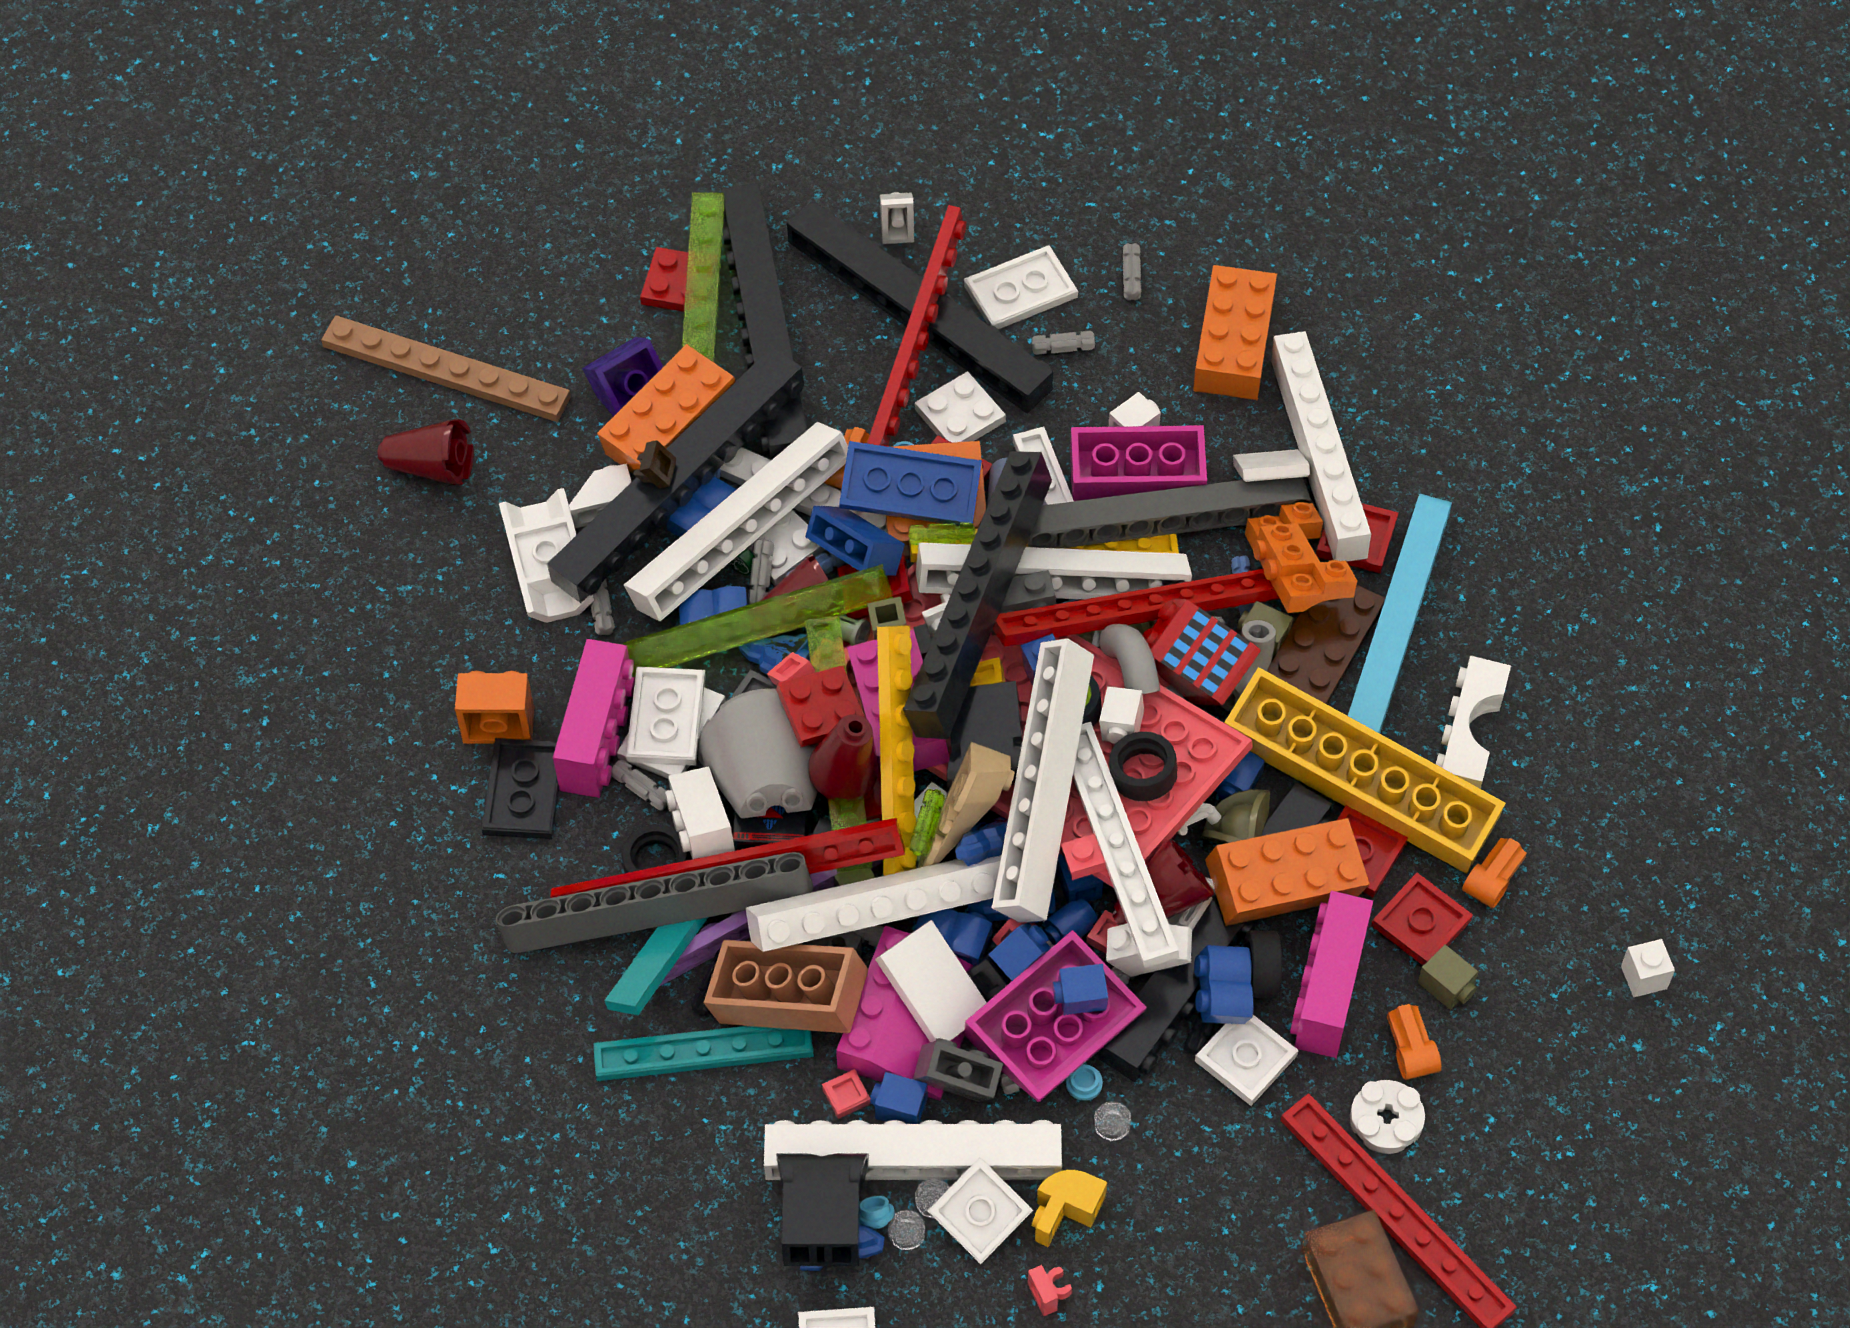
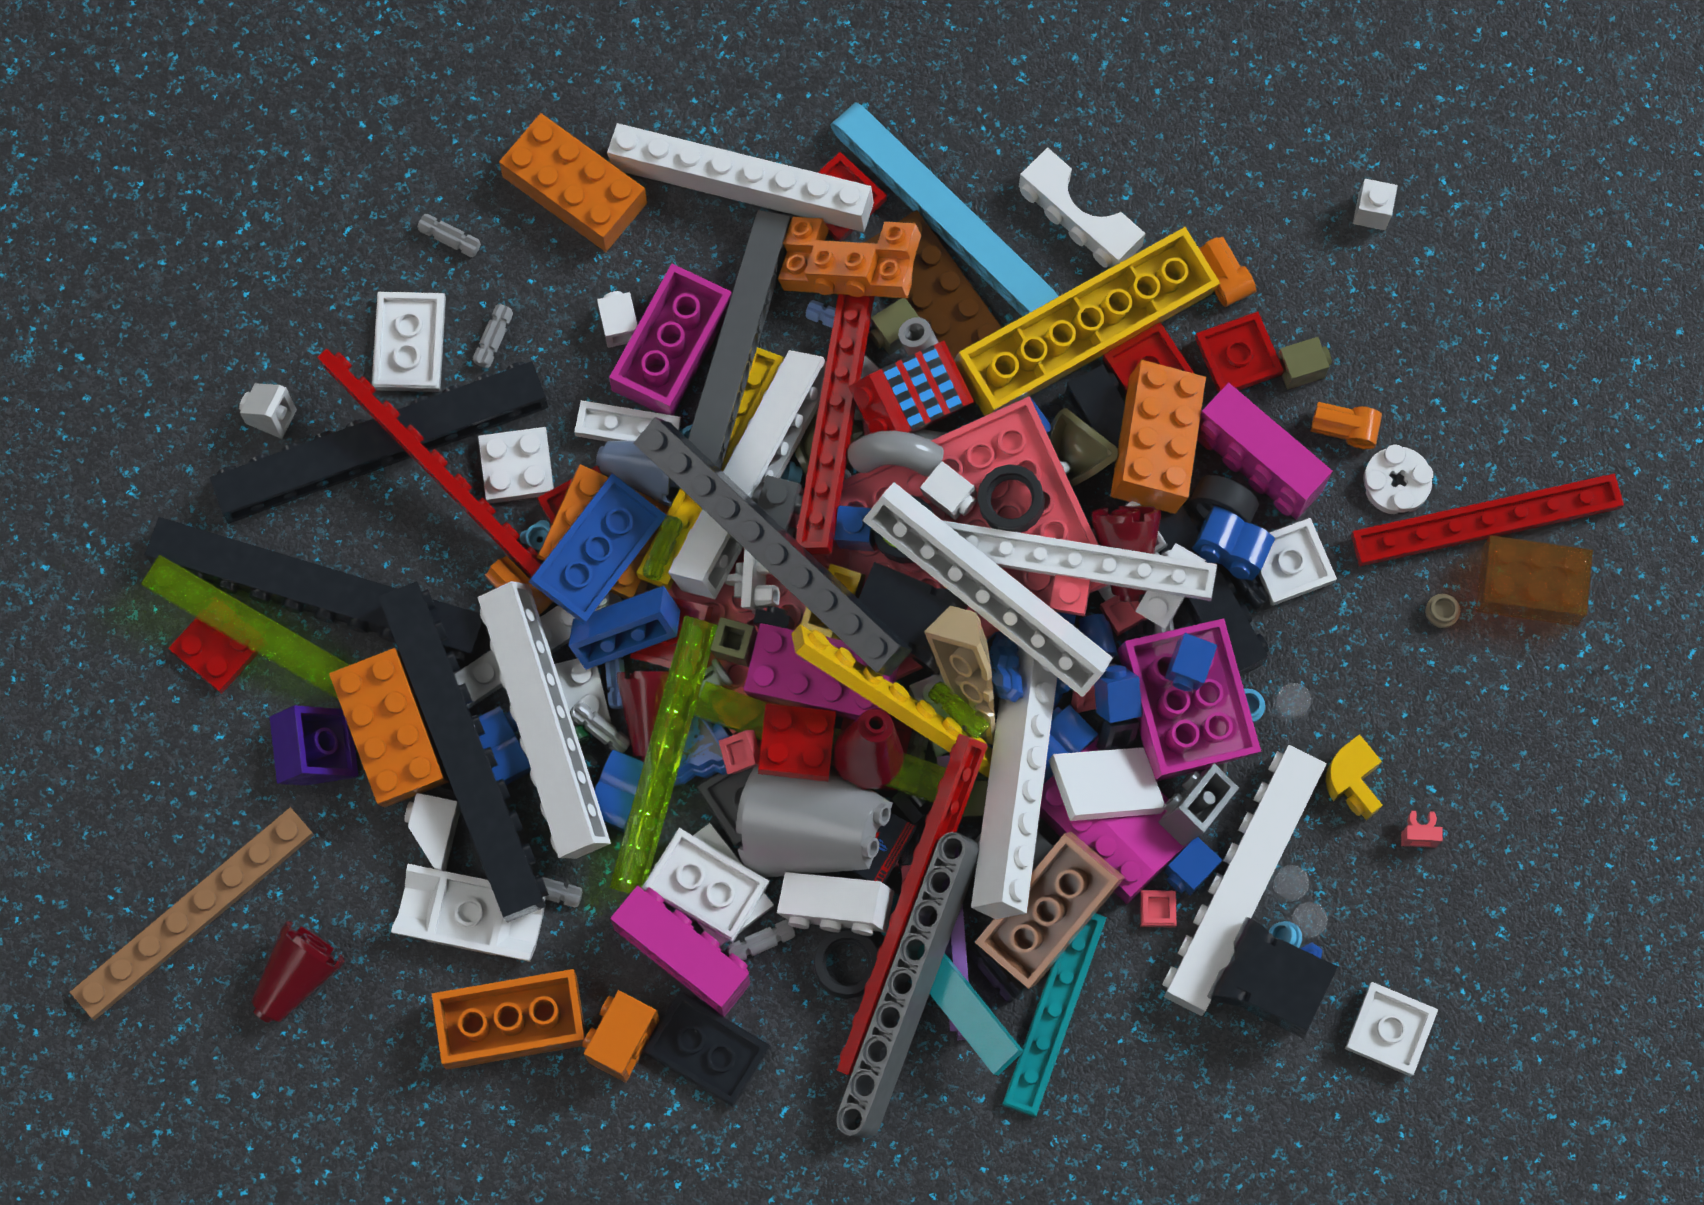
camera: 65 degrees left, 15 degrees up
dark brown tile [633,440,677,488] -> none
white tile [928,1157,1033,1264] -> none
white tile [1233,449,1310,482] -> none
none -> orange brick [432,969,586,1070]
none -> dark tan plate [1425,594,1460,628]

